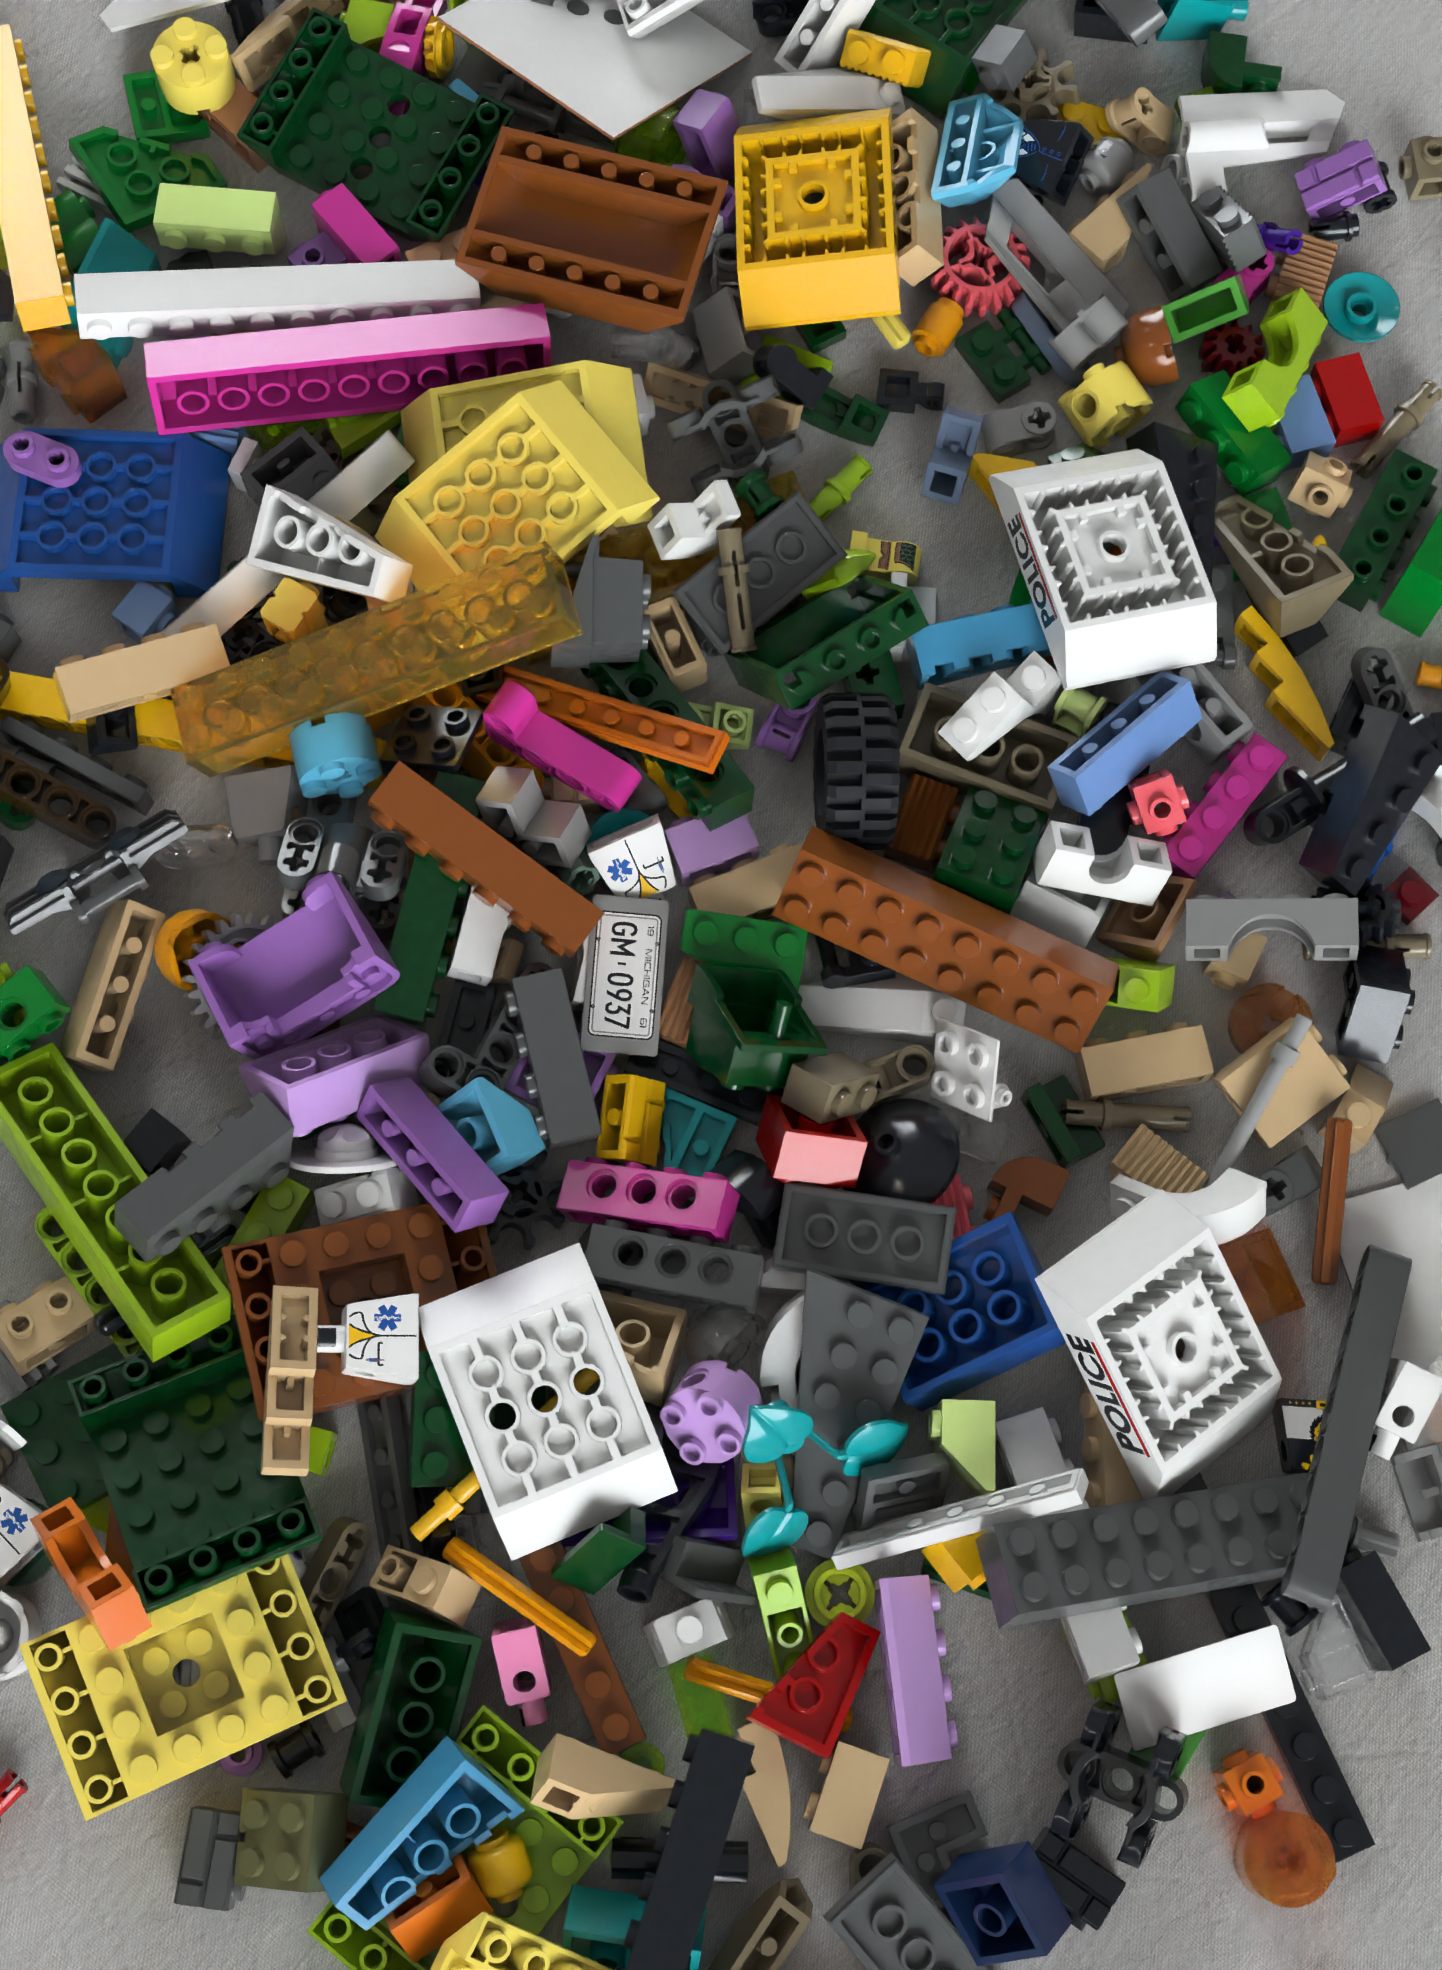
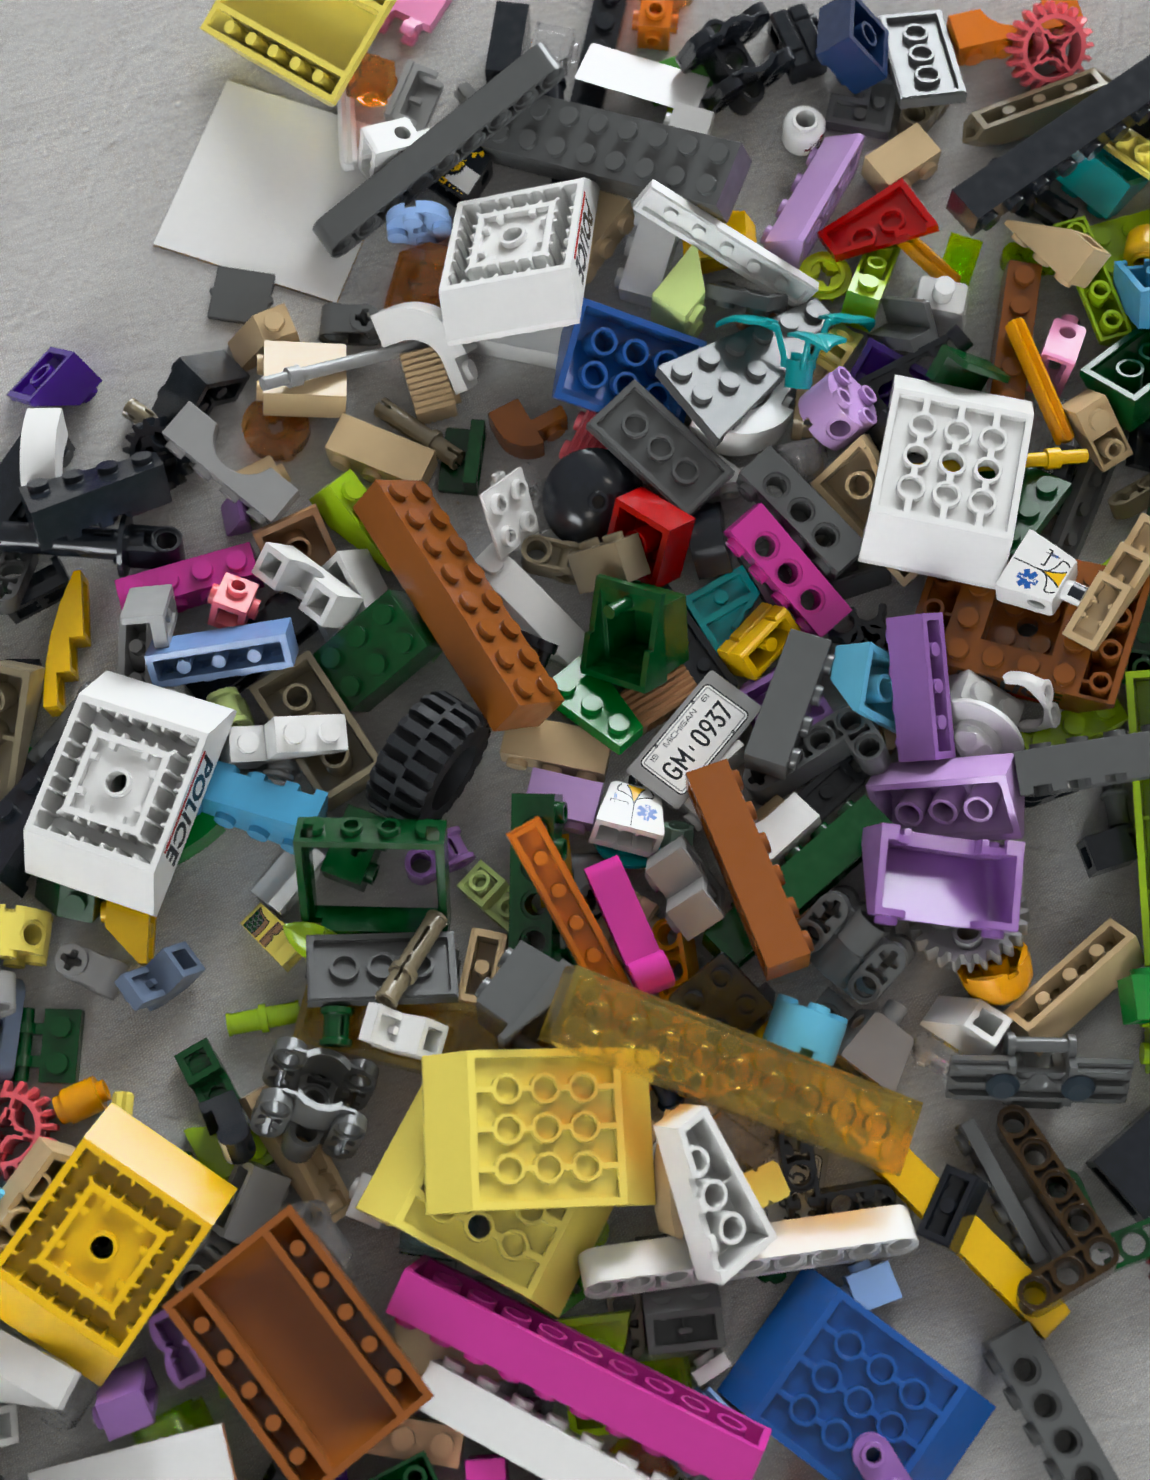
camera: 140 degrees left, 0 degrees up
tan brick [53,622,232,723] -> none
tan slope [736,1722,791,1867] -> none
black plate [876,368,945,414] -> none
dark orange brick [883,774,962,872] -> none
dark orange axle [1311,1117,1353,1285] -> none
dark red plate [1383,867,1439,926] -> none
none -> light grey panel [120,584,178,649]
none -> light blue plate [386,200,452,251]
none -> white head [782,106,825,156]
none -> white slope [920,995,1013,1055]
none -> white cap [1003,671,1061,732]

